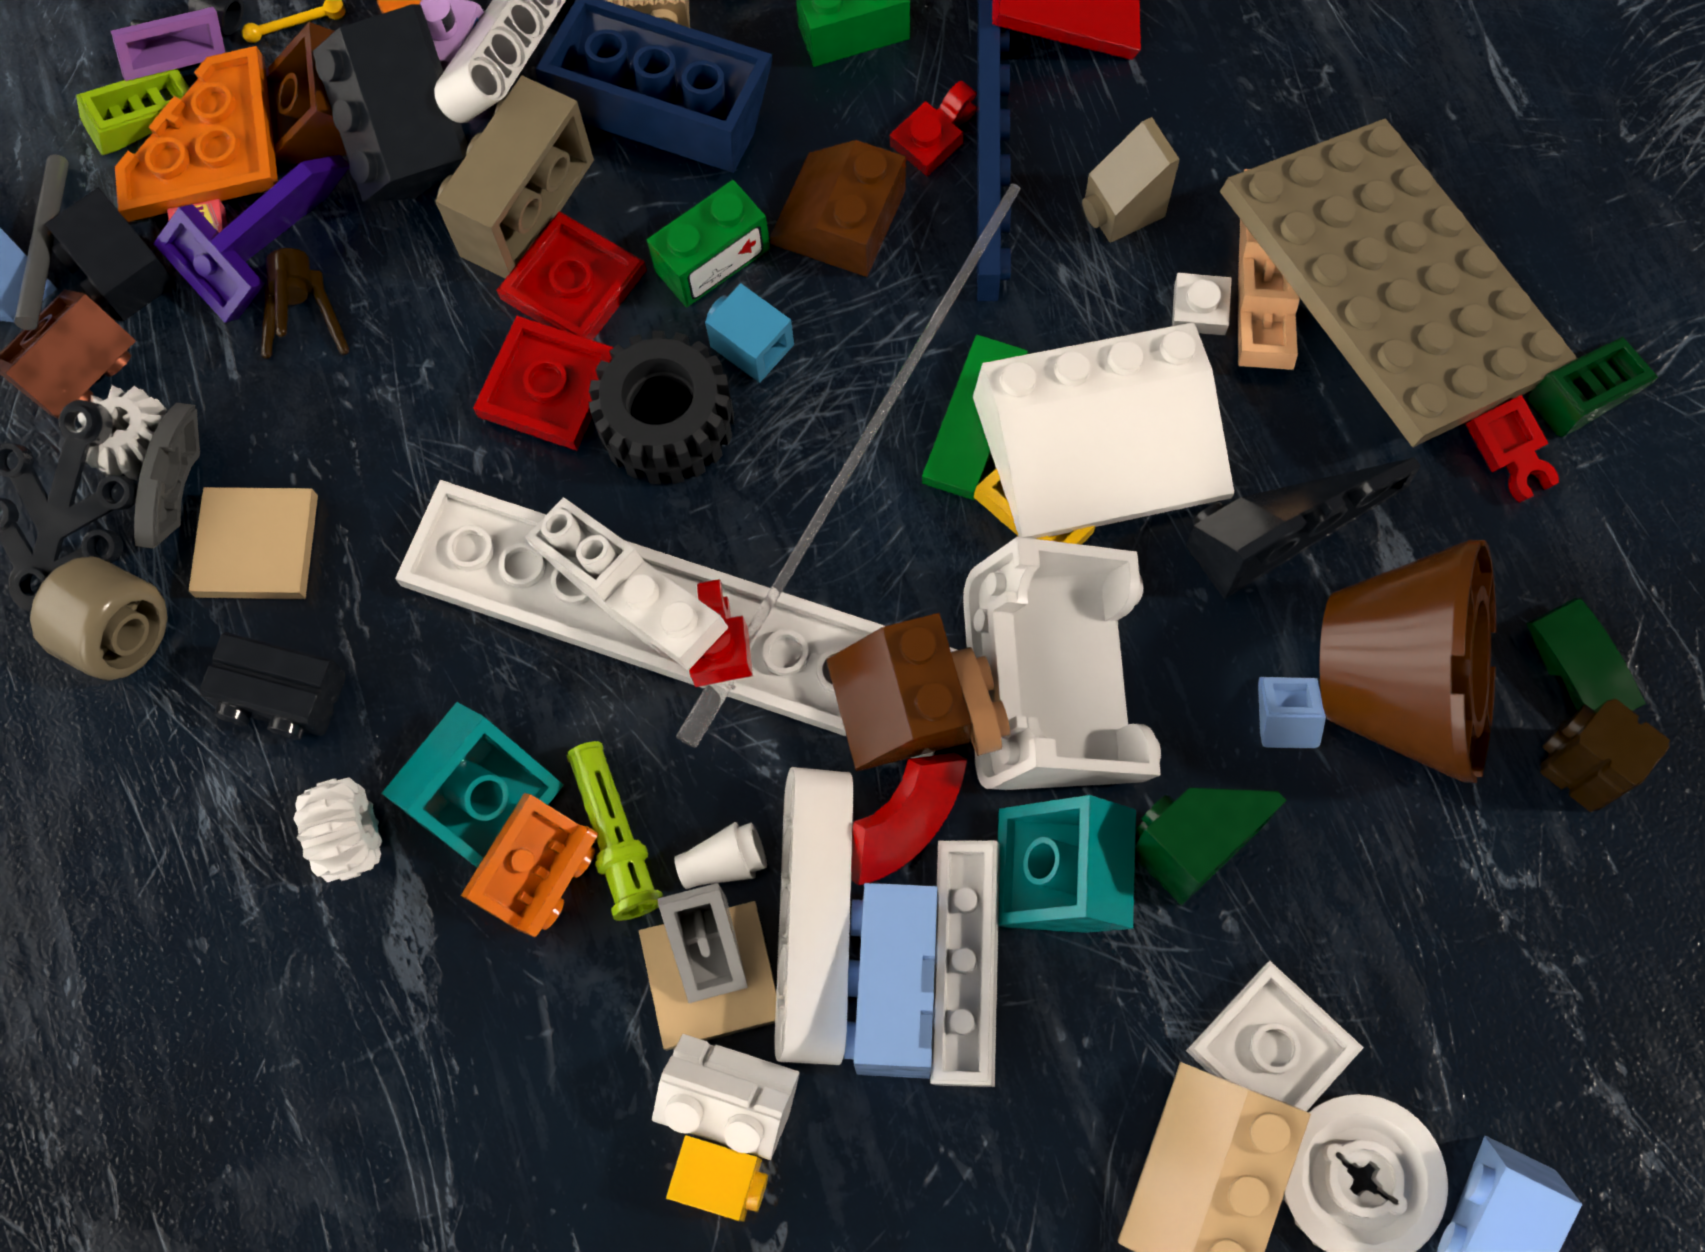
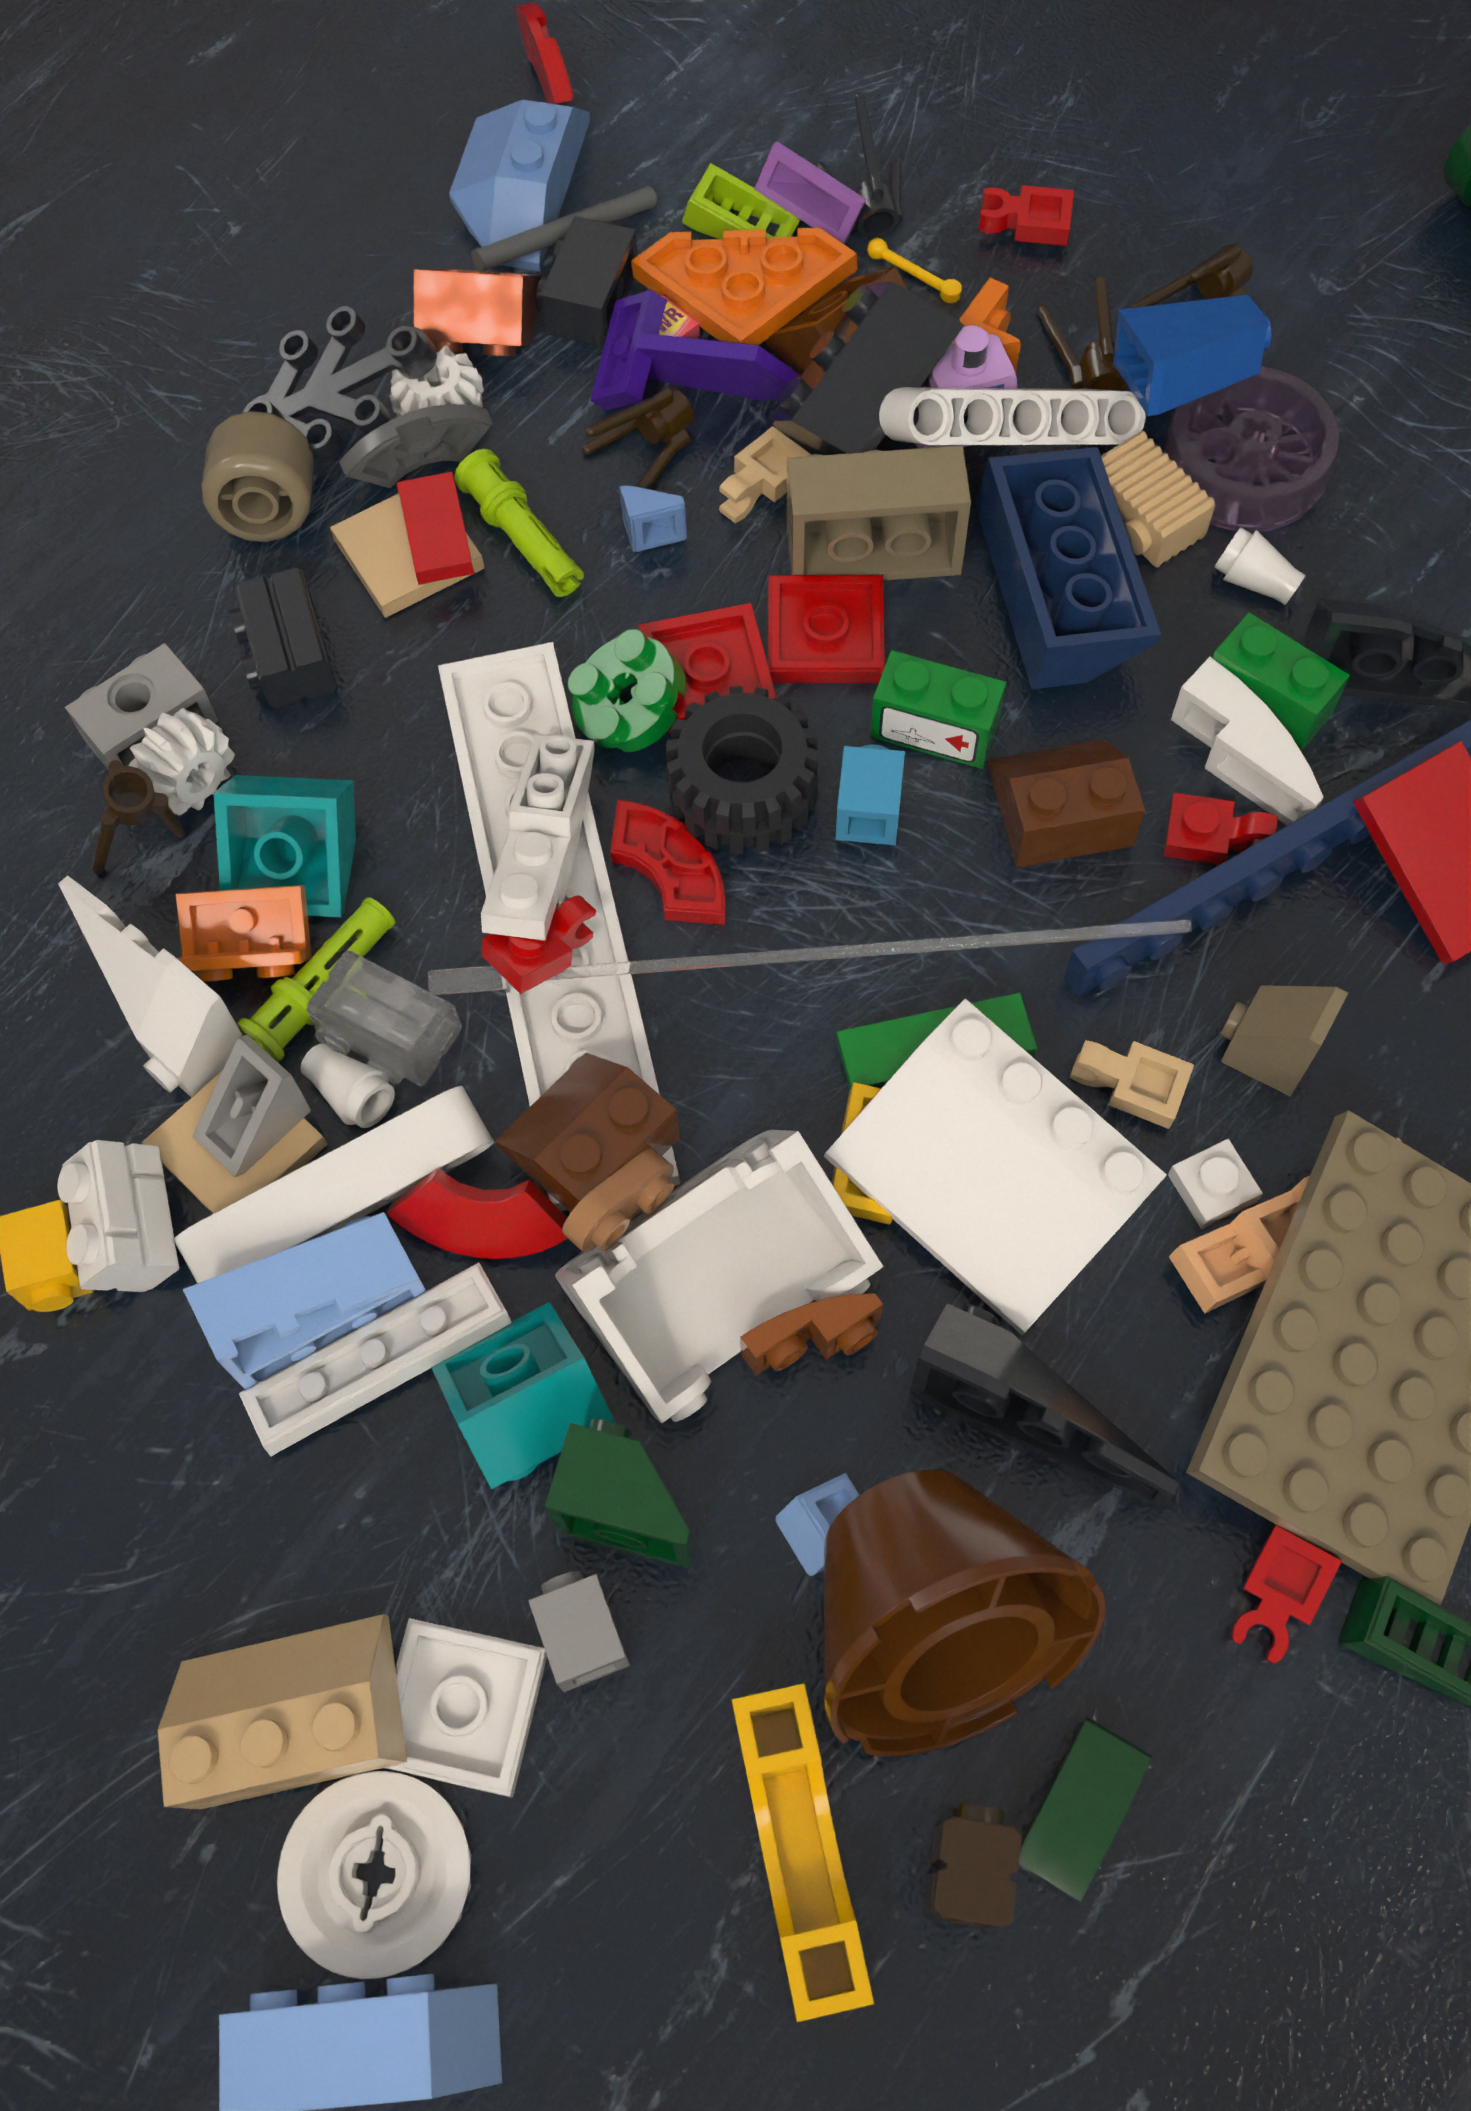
camera: 55 degrees right, 5 degrees down
none -> white wedge [58,875,243,1098]
none -> light grey brick [65,643,218,770]
none -> dark brown plant [92,760,186,874]
none -> clear brick [306,950,462,1086]
none -> red tile [397,472,475,585]
none -> lime pin [454,449,584,597]
none -> light grey brick [528,1571,630,1692]
none -> plate [568,629,686,752]
none -> red tile [610,800,726,925]
none -> medium blue slope [619,485,687,552]
none -> tan plate [719,426,811,523]
none -> yellow arch [732,1683,874,2022]
none -> dark orange slope [740,1293,883,1376]
none -> tan plate [1070,1040,1194,1129]
none -> white slope [1171,657,1324,826]

